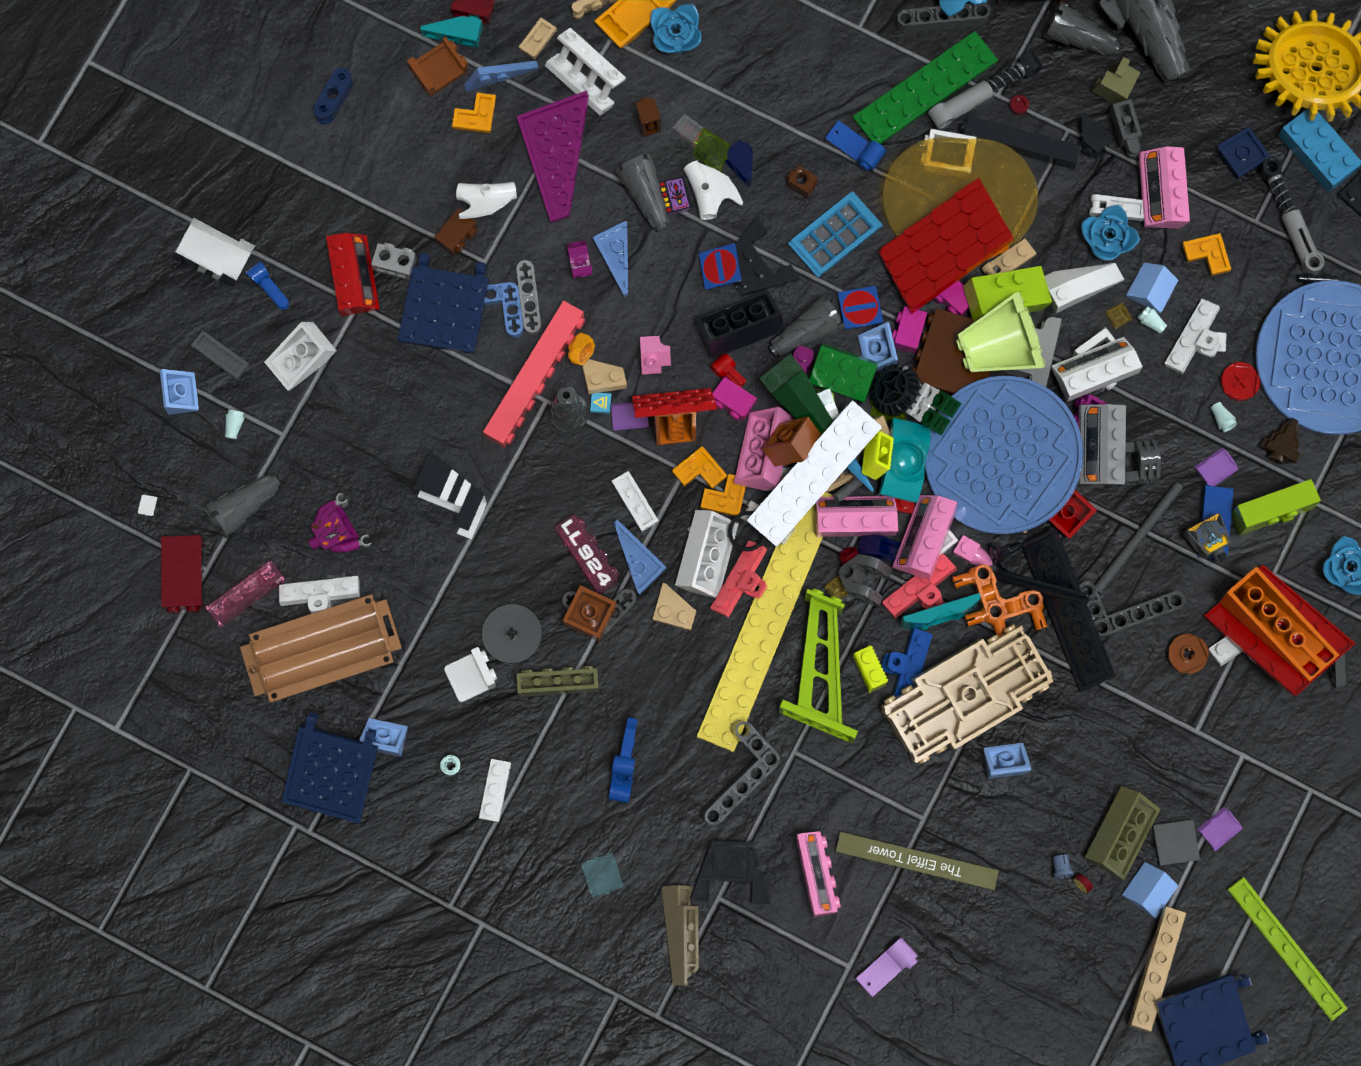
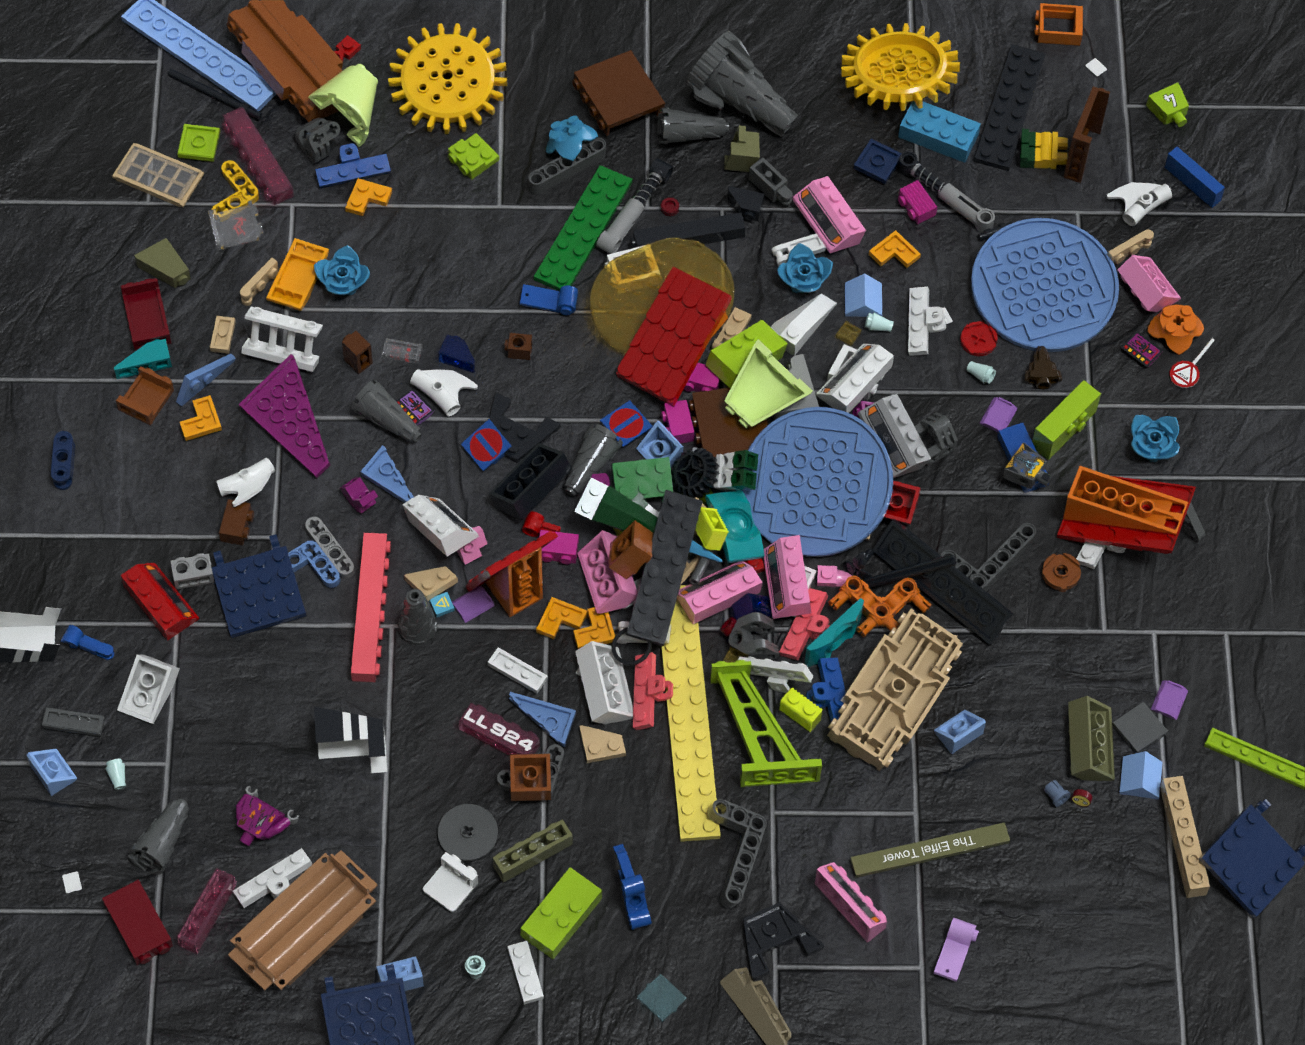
camera: 30 degrees left, 15 degrees down
light orange rock [568,333,595,365] -> none
clear neon green piece [693,128,730,172] -> none
dark azure piece [788,191,883,278] -> none
dark grey piece [1095,482,1183,594] -> none
none -> white slope [403,495,479,557]
none -> lime brick [521,868,602,959]
none -> white plate [738,656,813,693]
none -> dark pink brick [898,180,938,224]

